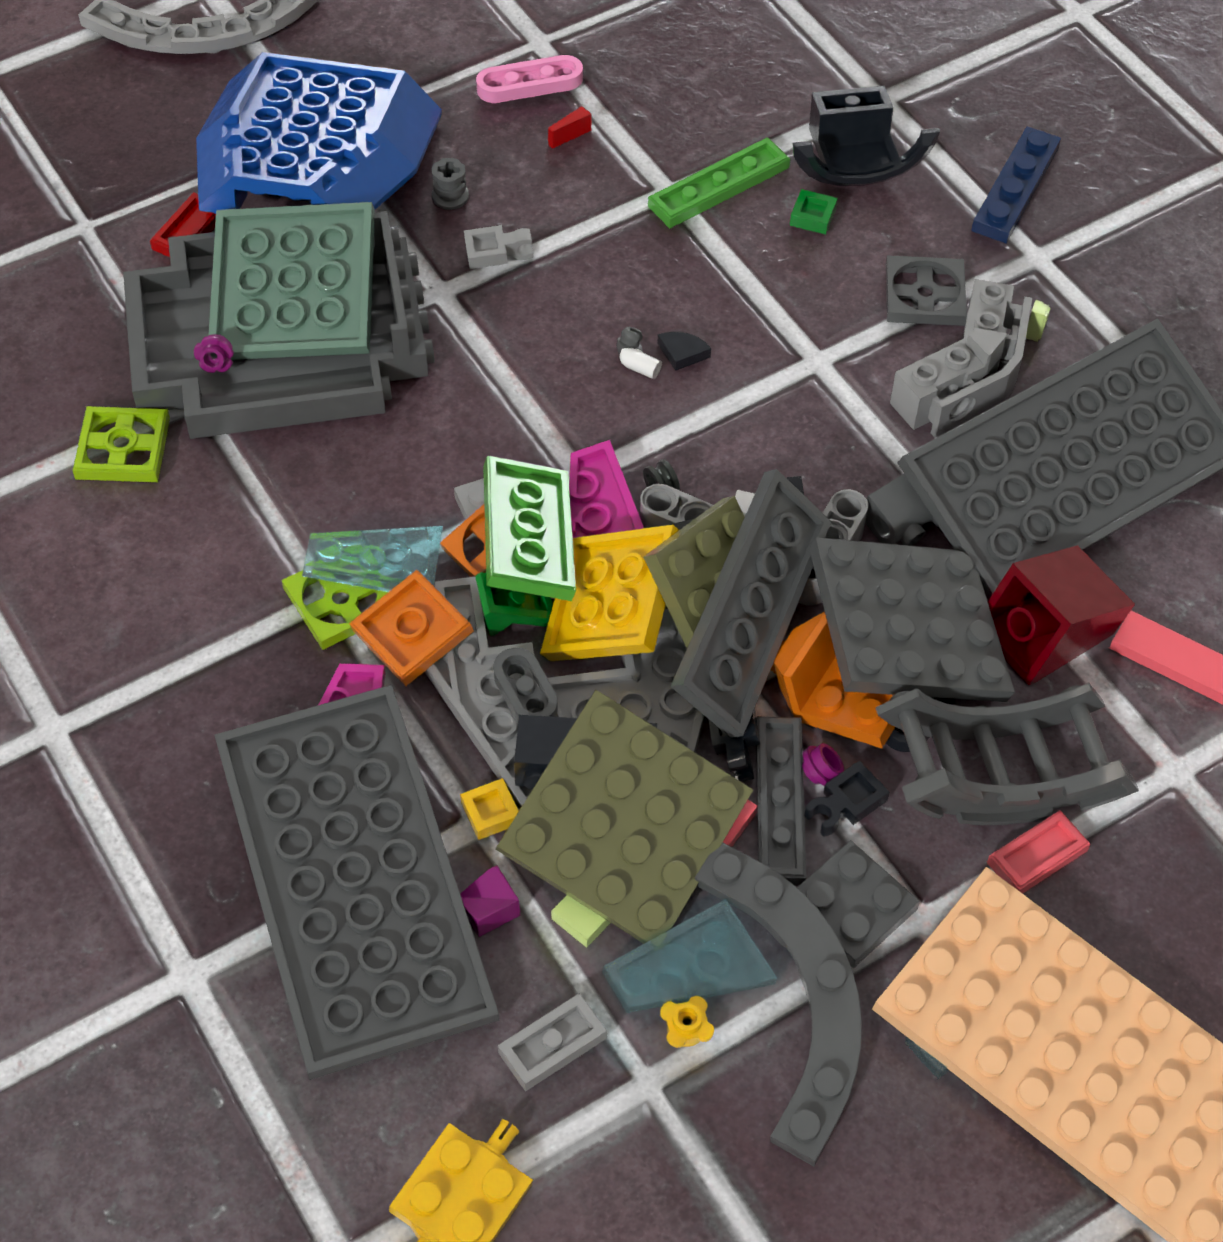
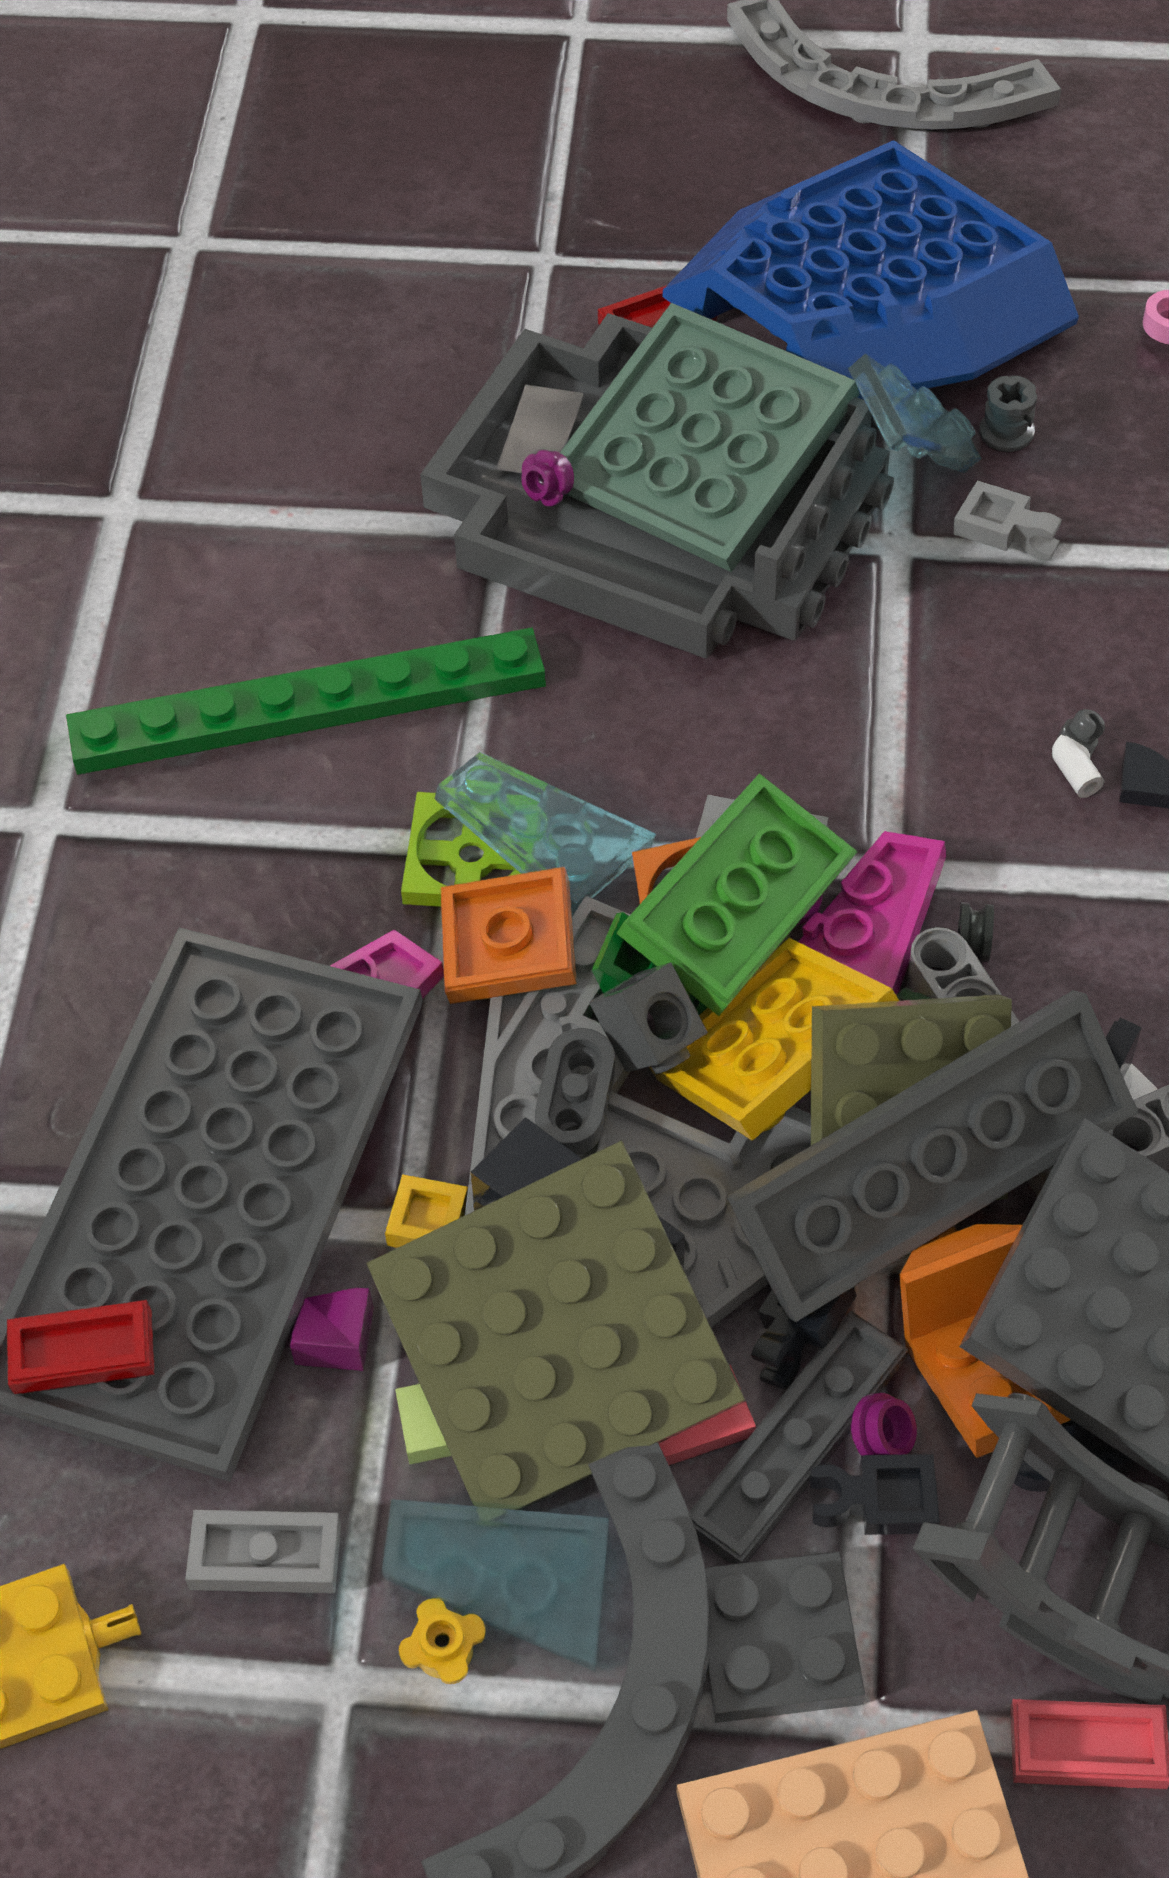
camera: 40 degrees right, 0 degrees up
lime piece [72,406,170,482] -> none
none -> red tile [7,1300,155,1394]
none -> green plate [66,627,546,775]
none -> sticker [497,385,584,473]
none -> dark grey brick [589,962,708,1074]
none -> clear light blue wing [848,354,982,473]

